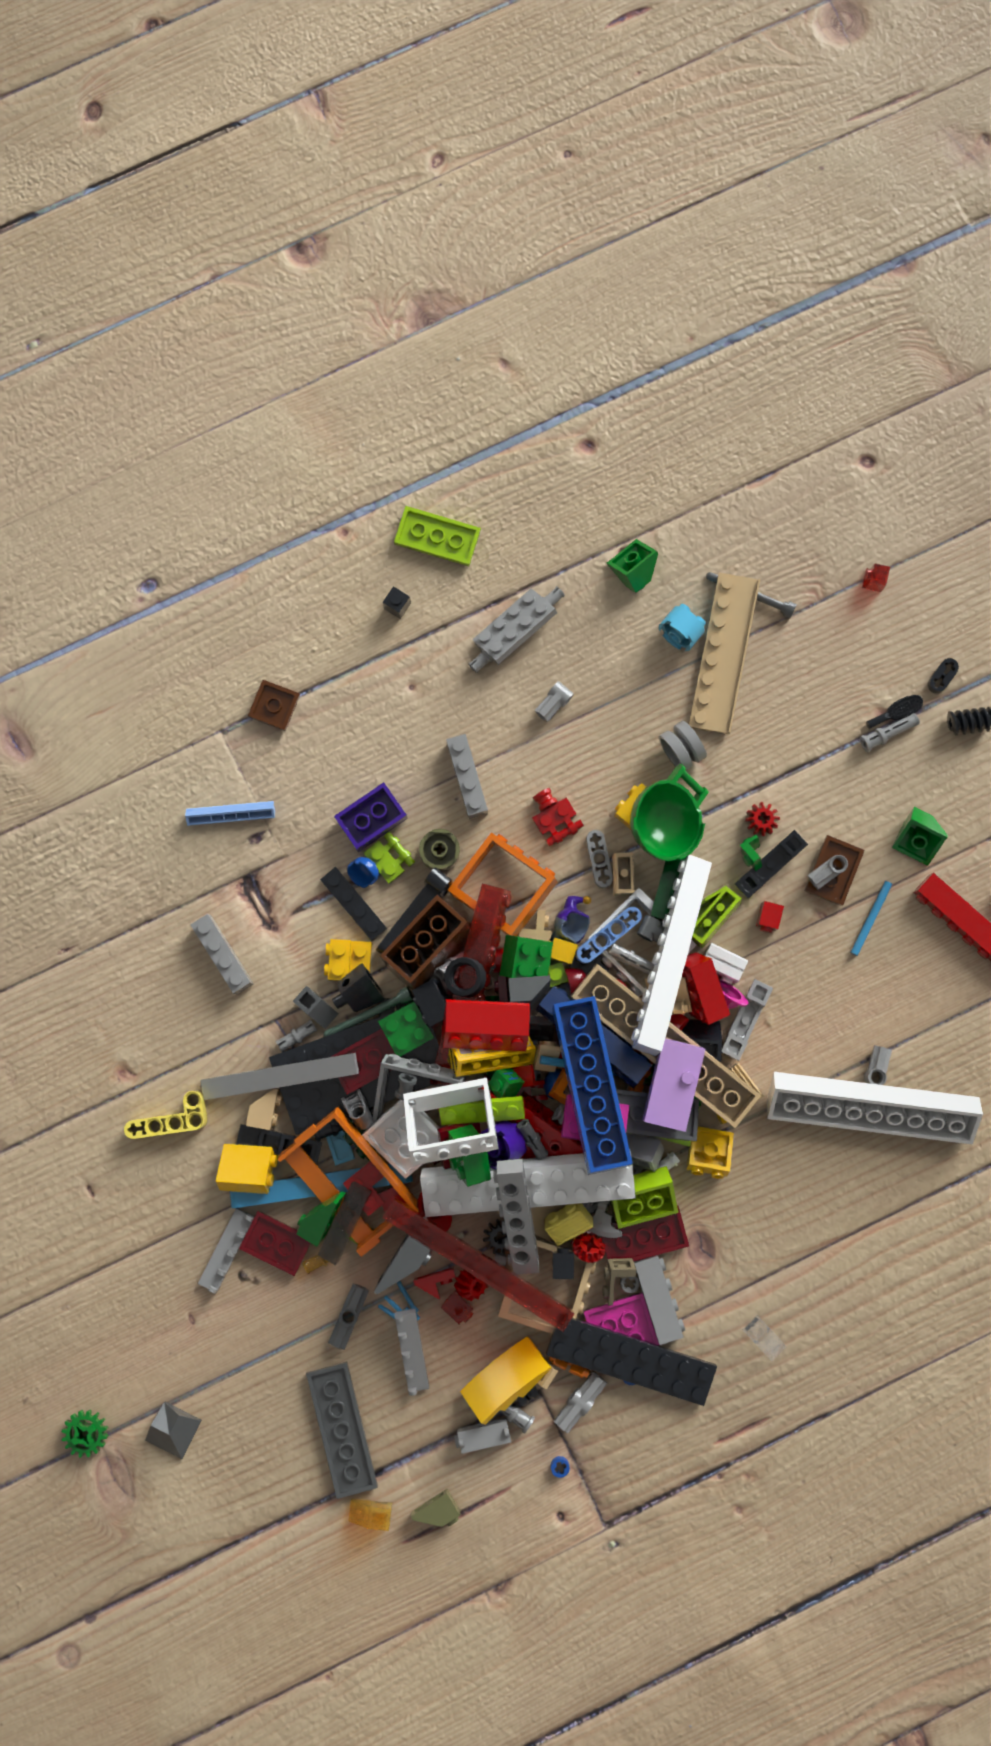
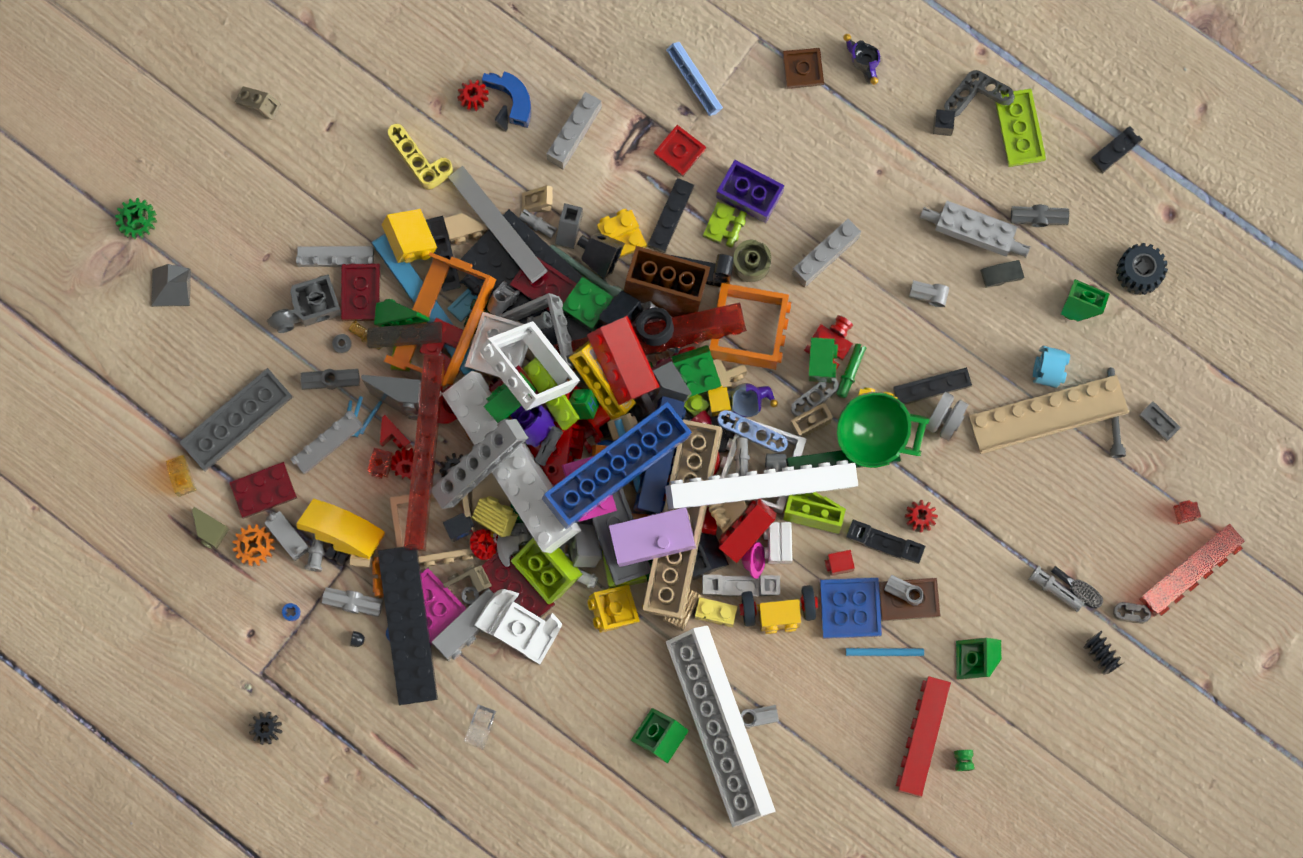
camera: 65 degrees right, 5 degrees down
blue hair [347,857,379,888] -> none
green bracket [740,835,762,871] -> none
none -> dark red plate [229,462,297,519]
none -> orange gear [232,524,275,567]
none -> dark tan bracket [235,86,281,120]
none -> black gear [249,712,283,745]
none -> dark grey brick [267,274,341,333]
none -> dark grey plate [332,334,352,353]
none -> black hinge [350,631,365,647]
none -> red gear [457,79,489,112]
none -> white piece [474,589,562,665]
none -> blue arch [482,71,531,128]
none -> black slope [495,105,508,132]
none -> tan slope [522,185,553,212]
none -> green slope [631,708,689,764]
none -> red plate [654,125,706,177]
none -> light yellow brick [695,597,738,628]
none -> brick [739,585,818,634]
none -> green brick [809,337,838,383]
none -> blue plate [820,578,882,639]
none -> green axle [836,343,867,398]
none -> black piece [843,33,881,85]
none -> black plate [893,367,972,405]
none -> dark grey beam [944,70,1015,117]
none -> pearl dark grey slope [980,260,1025,288]
none -> dark grey piece [1011,204,1069,227]
none -> black plate [1090,126,1143,173]
none -> black wheel [1116,243,1168,295]
none -> dark grey plate [1139,401,1181,442]
none -> clear red brick [1139,524,1245,617]

